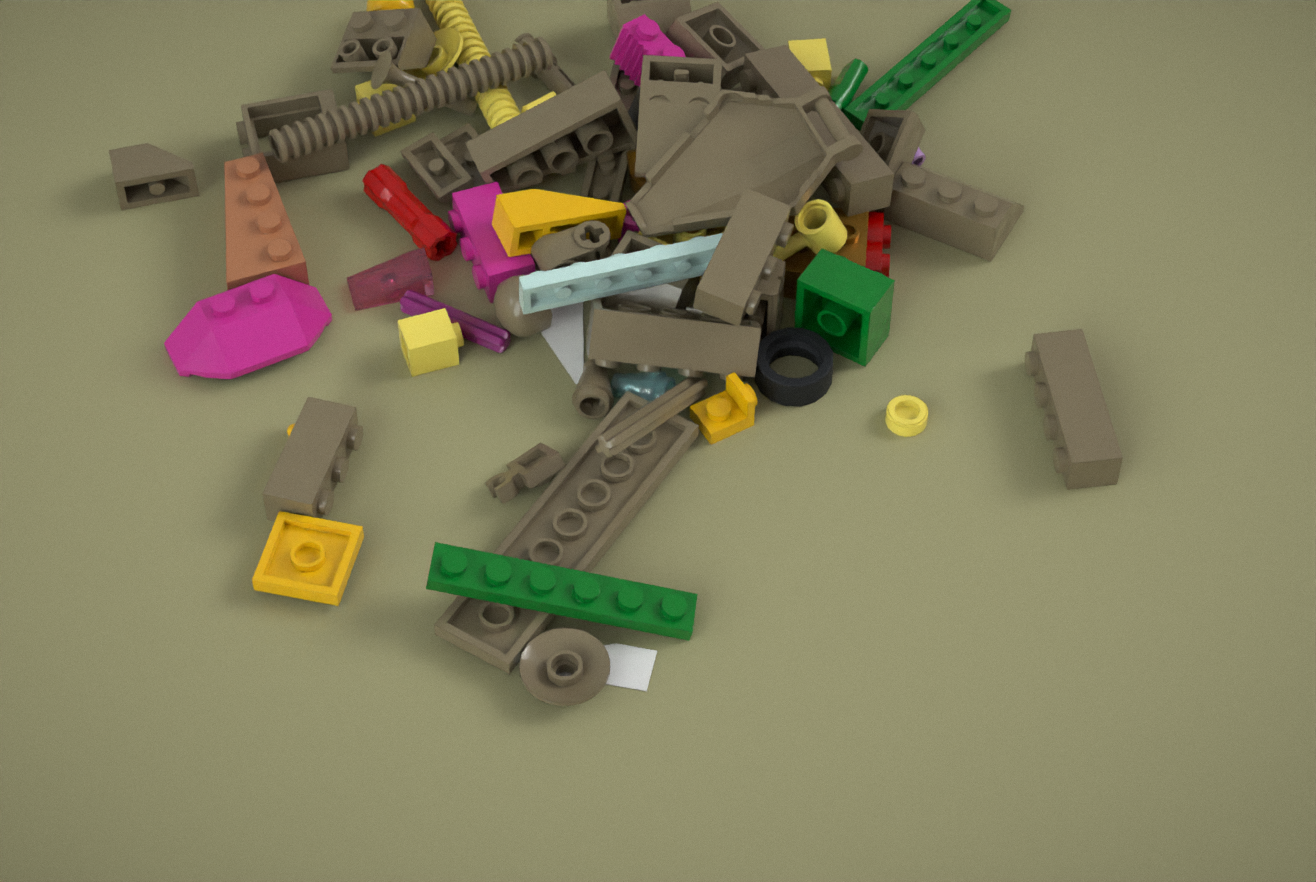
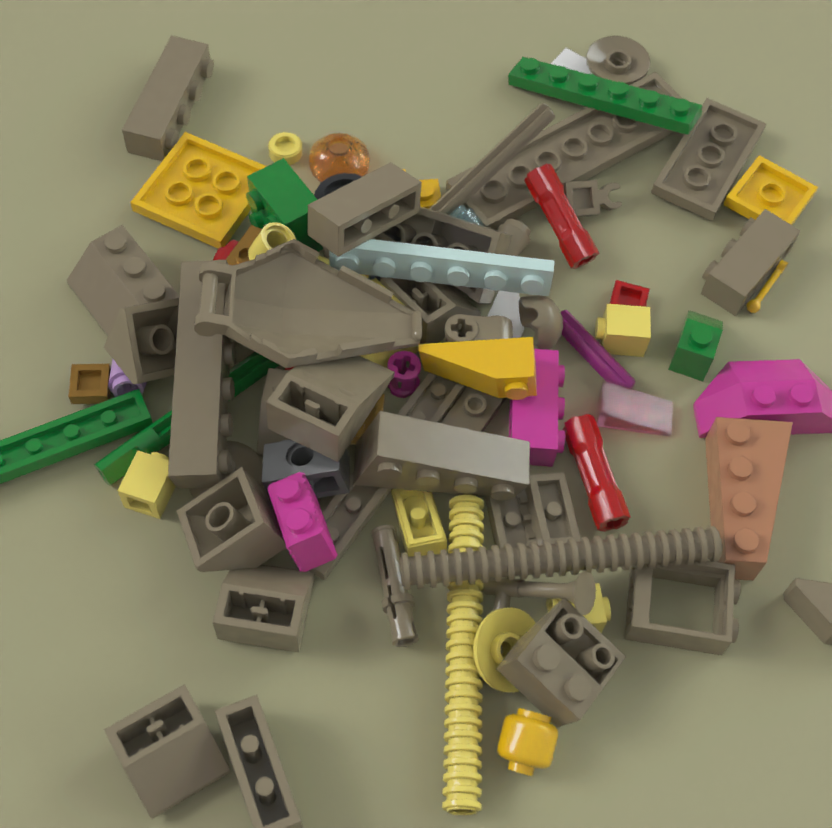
camera: 160 degrees left, 10 degrees up
none -> pearl gold plate [68,363,111,404]
none -> yellow plate [130,132,266,249]
none -> clear orange piece [309,133,370,182]
none -> red axle [524,163,600,269]
none -> red tile [609,280,650,307]
none -> dark tan plate [651,98,767,221]
none -> green slope [668,310,723,382]

